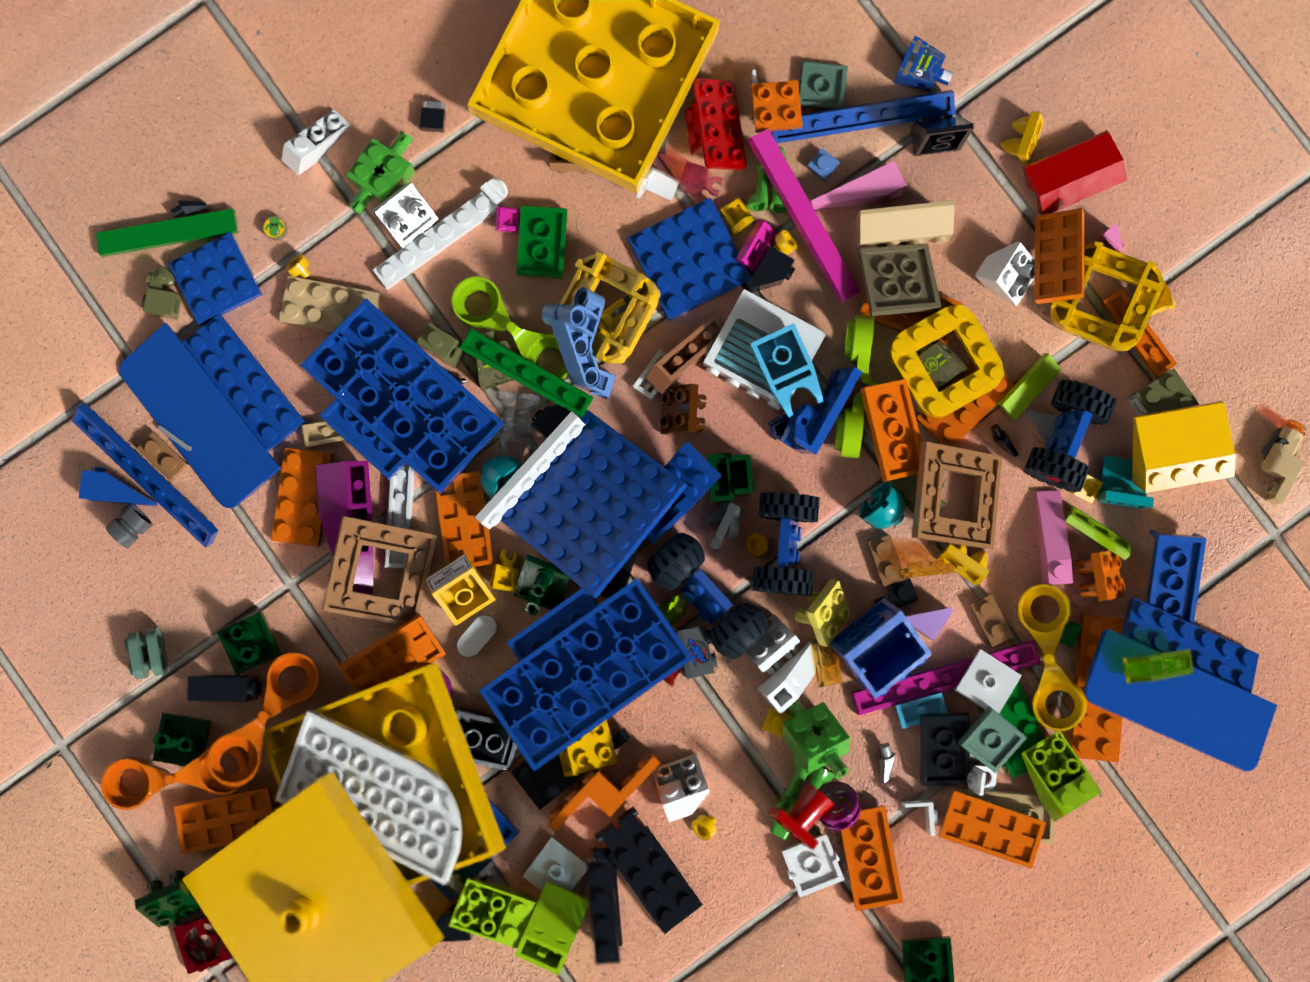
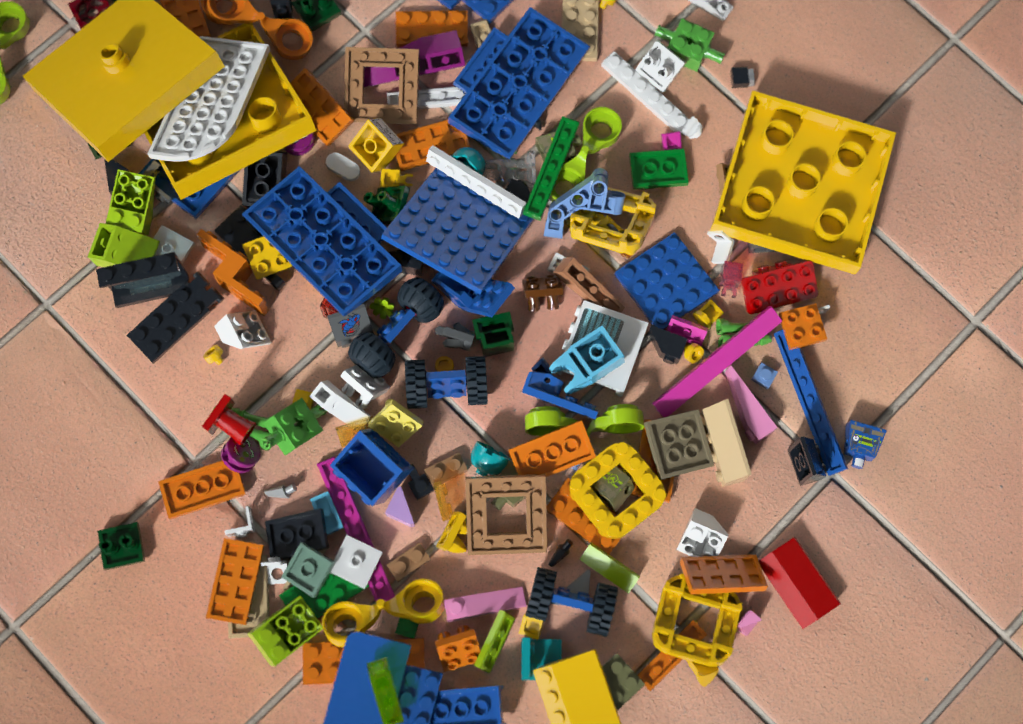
camera: 75 degrees right, 10 degrees down
olive torso [416,323,465,369] -> none
white plate [781,833,844,897] -> none
sand green tile [799,61,848,111] -> none
yellow tile [1000,111,1044,164] -> none

